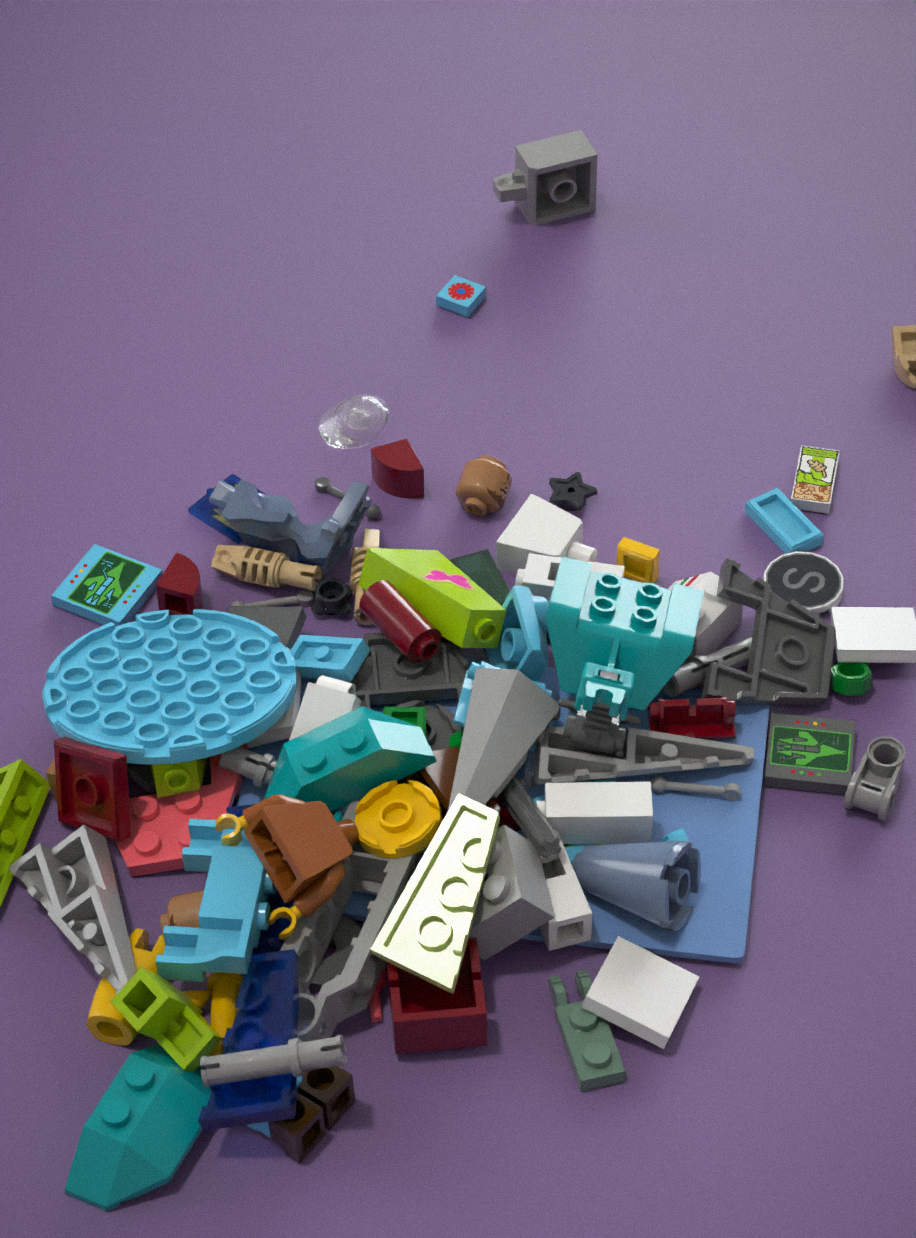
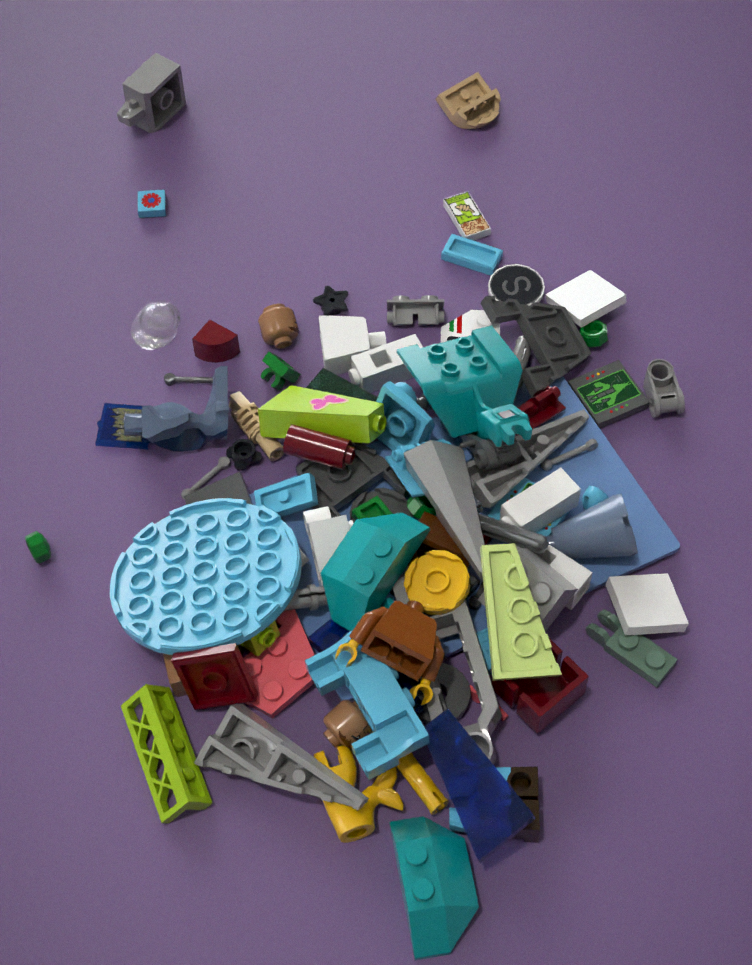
camera: 35 degrees left, 10 degrees up
tile [51,544,163,627] -> none
lime brick [110,967,223,1072] -> none
dark red brick [156,552,203,615] -> none
light grey pin [200,1035,347,1087] -> none
tan hinge [211,545,322,592] -> none
yellow tile [617,537,660,583] -> none
none -> green tile [24,531,51,564]
none -> green tile [261,351,301,390]
none -> light grey hinge [387,295,444,326]

